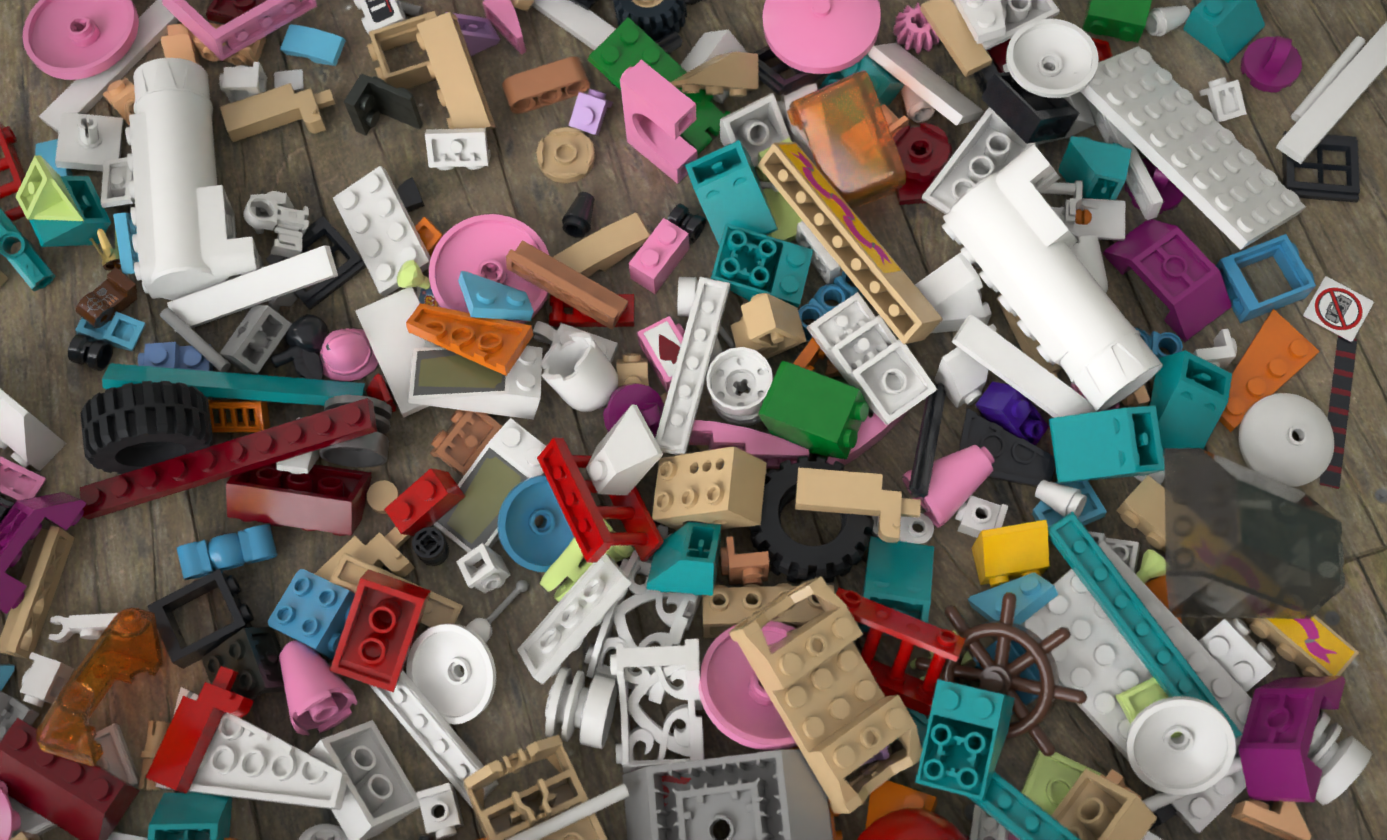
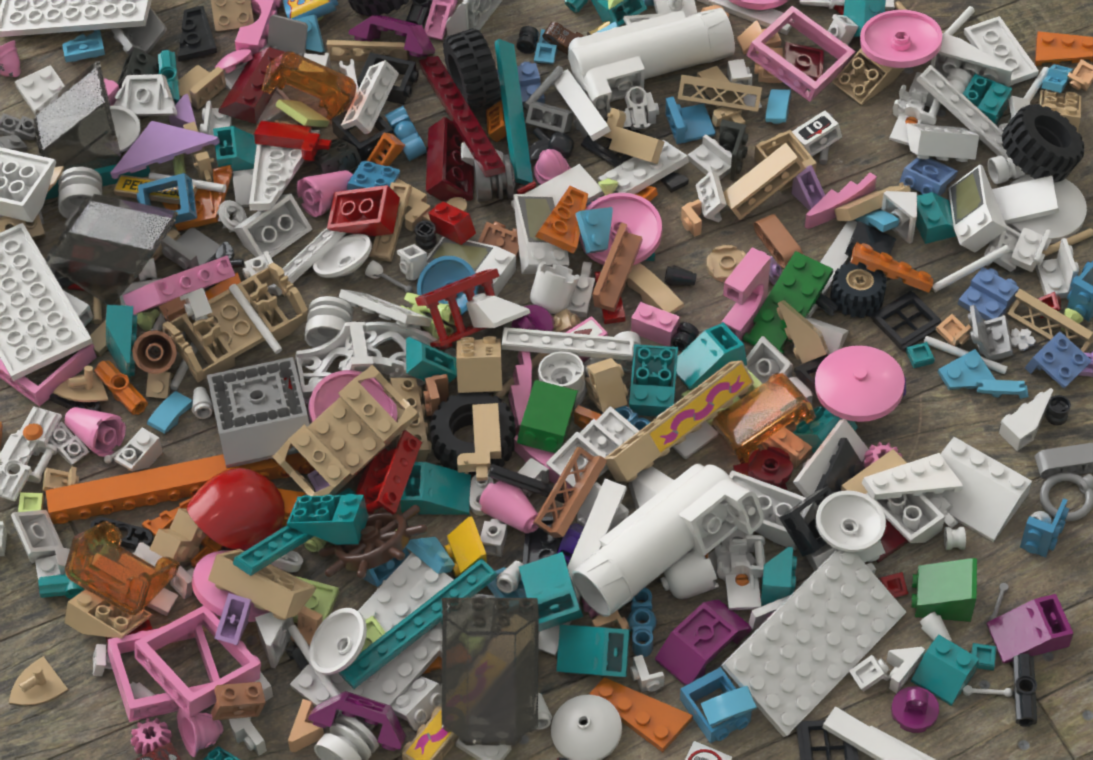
camera: 80 degrees right, 15 degrees down
none -> white slope [233,169,254,208]
none -> yellowish green tile [275,99,330,127]
none -> white fence [341,60,399,134]
none -> black window [357,52,419,105]
none -> orange slope [367,132,405,166]
none -> white brick [517,458,549,497]
none -> nougat fence [533,447,607,538]
none -> tan piece [604,107,665,164]
none -> dark azure bracket [665,97,715,144]
none -> tan fence [678,75,762,112]
none -> light nougat bracket [681,199,702,237]
none -> white bracket [688,135,732,180]
none -> medium azure slope [700,686,757,727]
none -> black wing [815,438,865,507]
none -> white slope [887,647,925,694]

